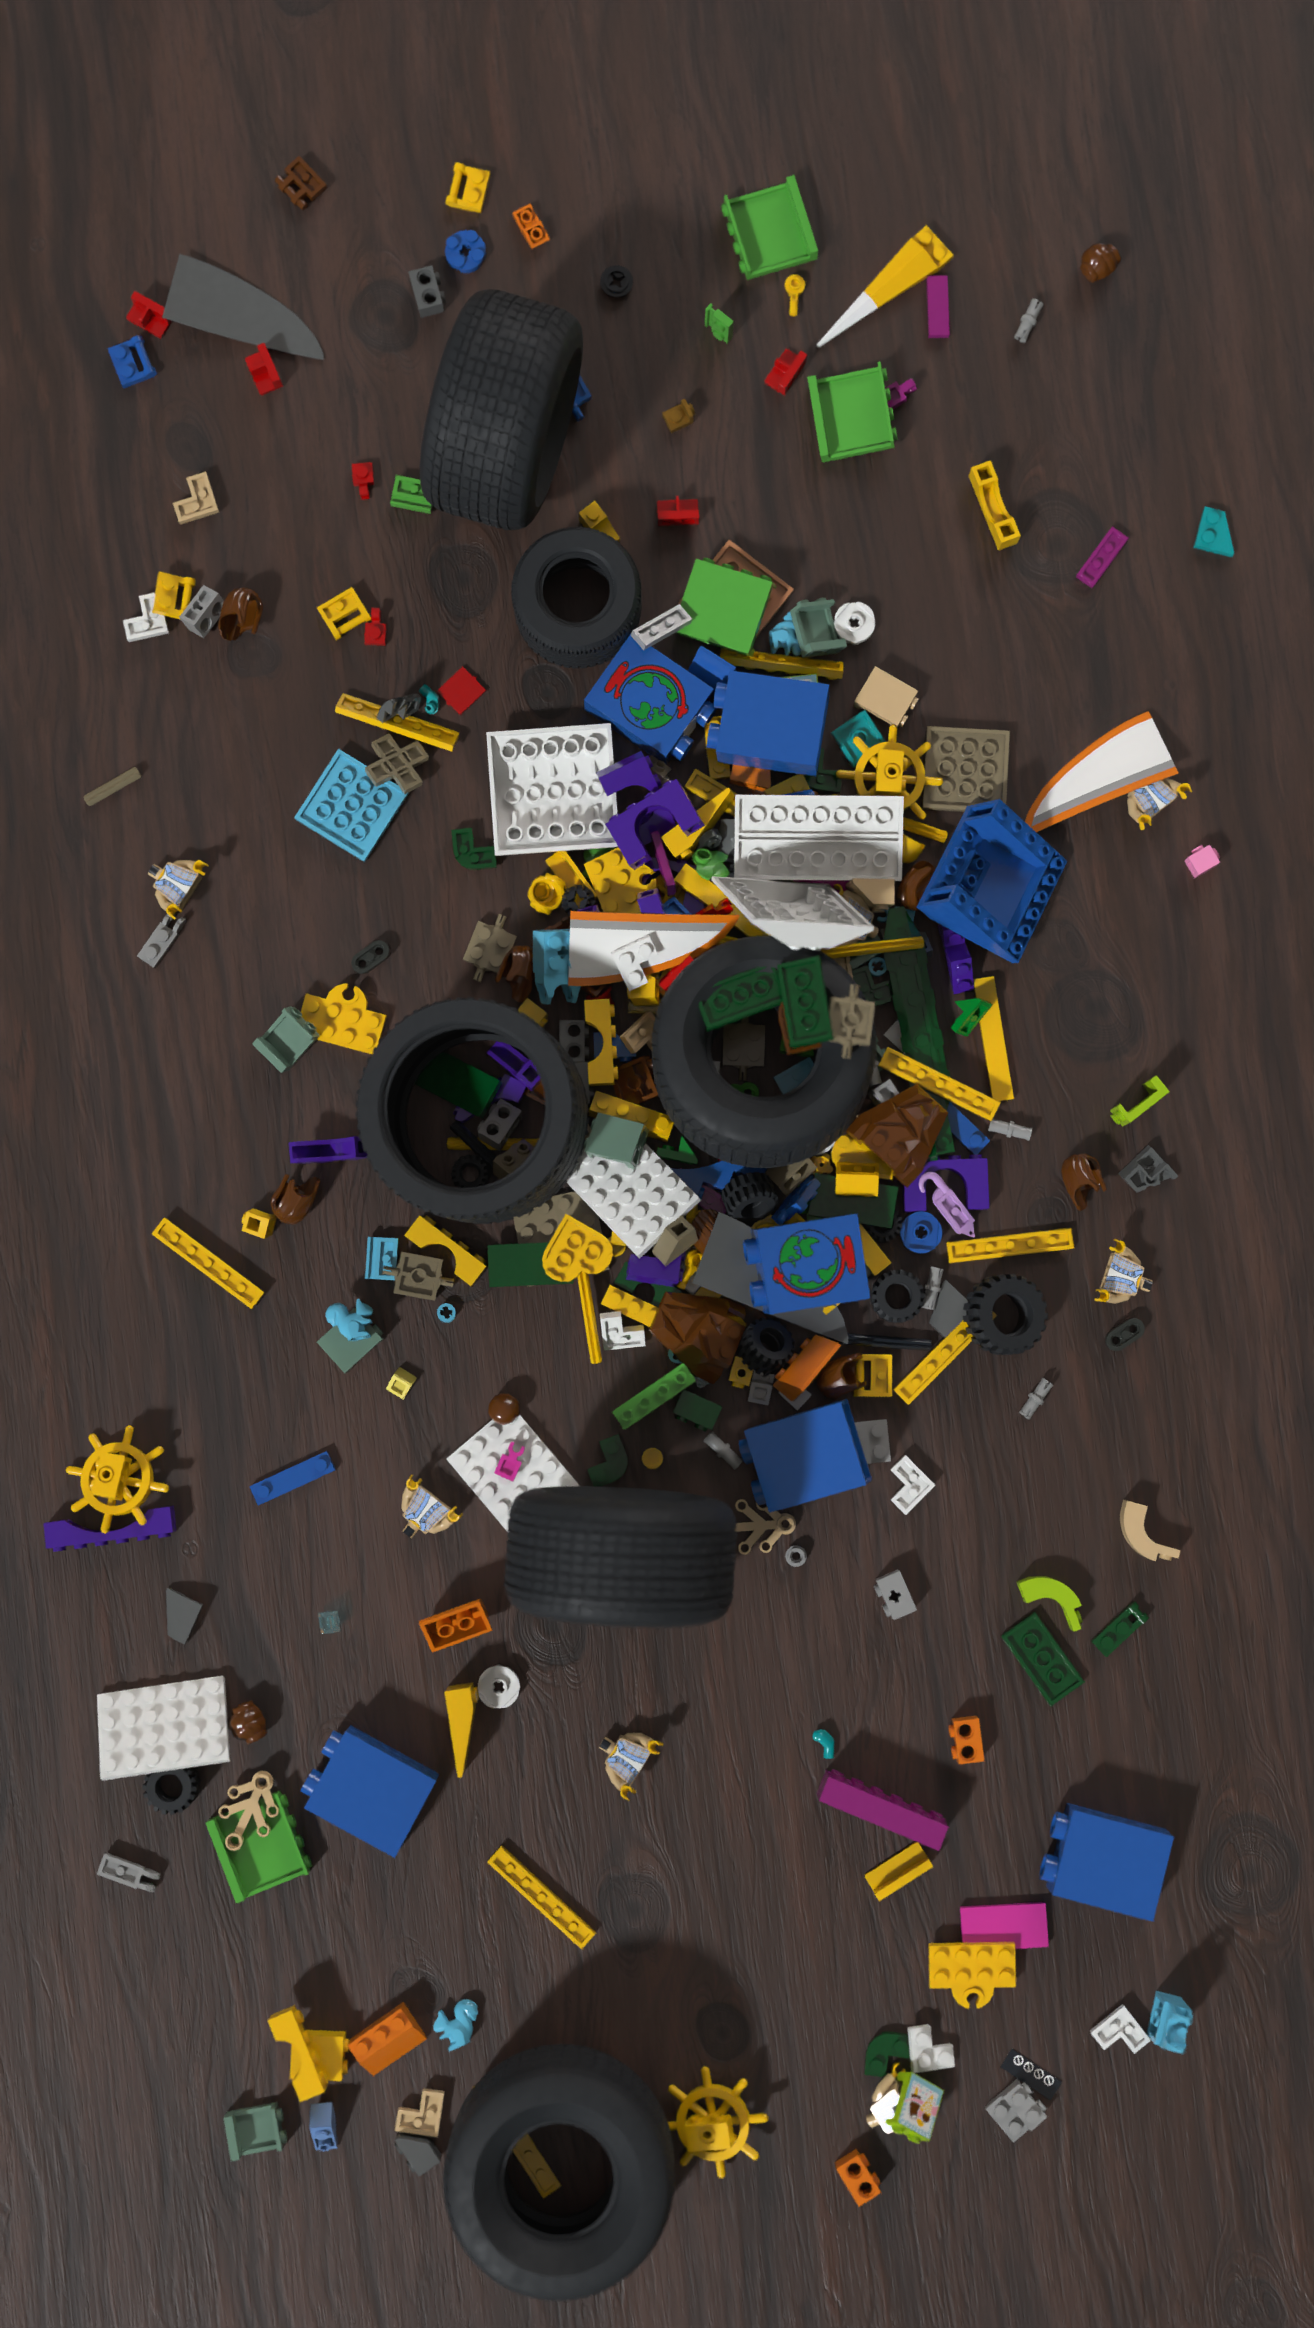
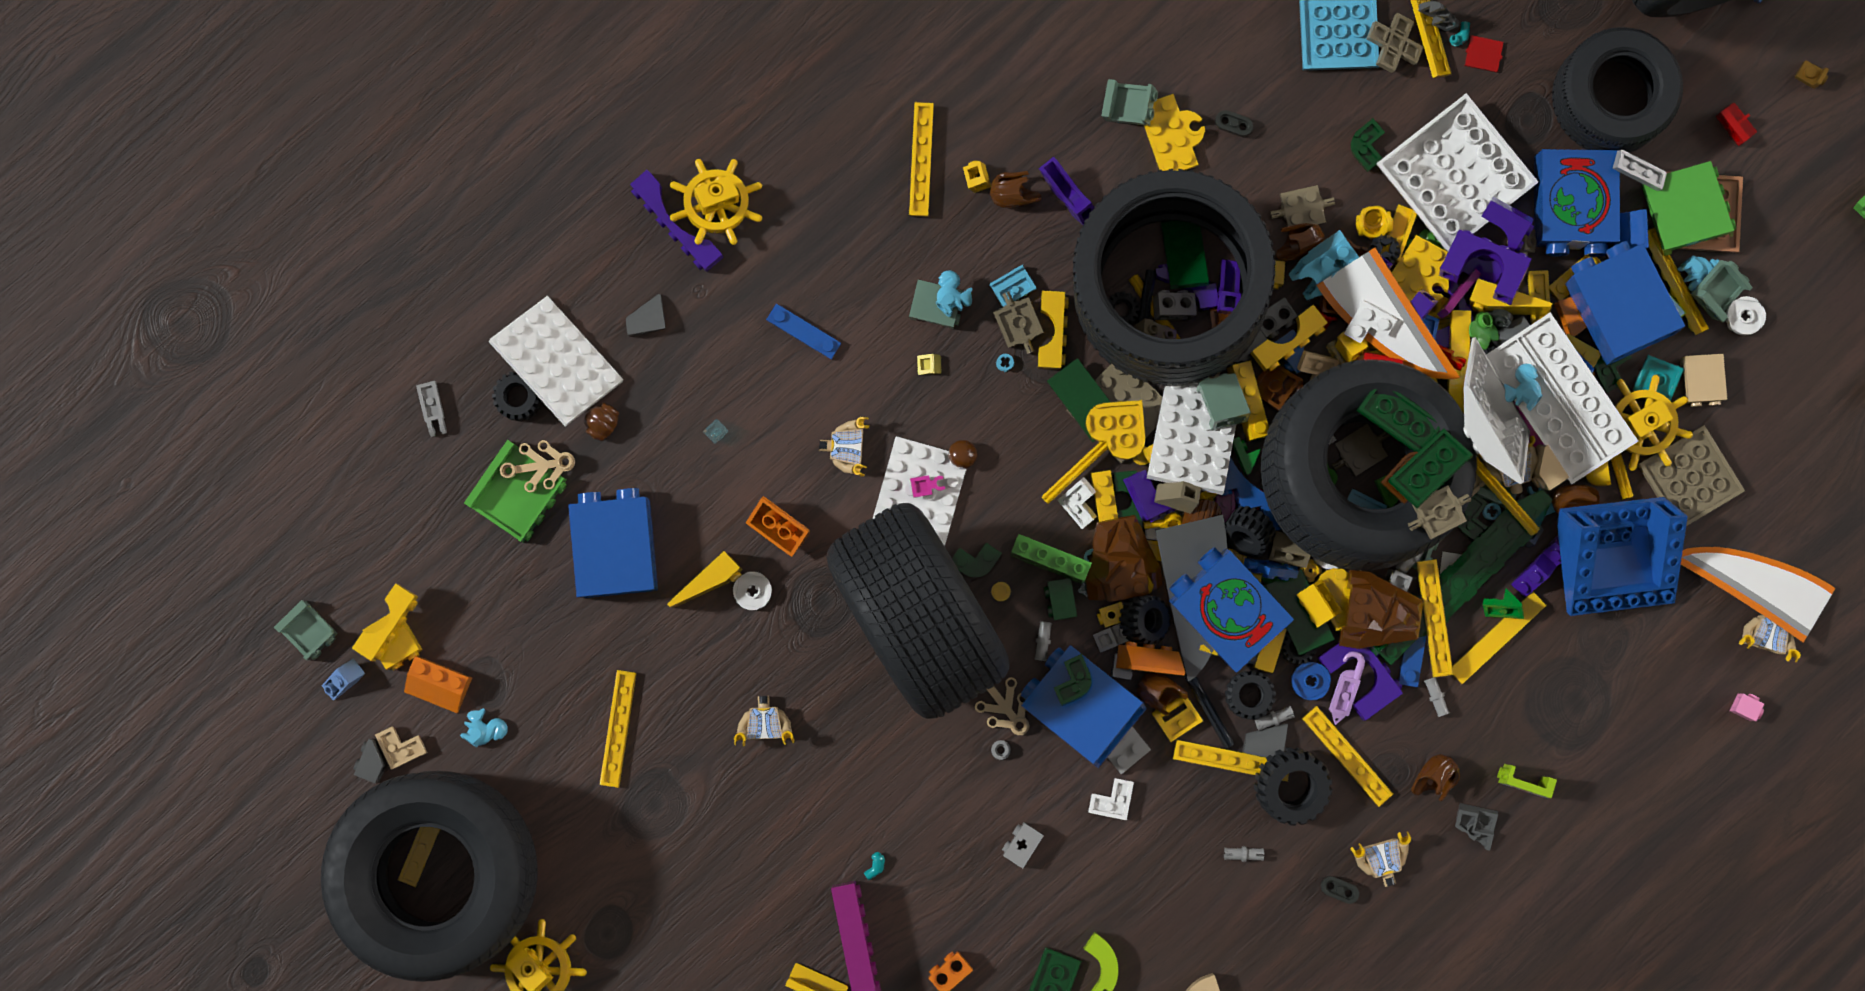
camera: 60 degrees right, 0 degrees up
yellow arch [579,501,620,542] -> none
none -> dark green plate [1053,654,1092,706]
none -> medium azure animal [1504,363,1543,411]

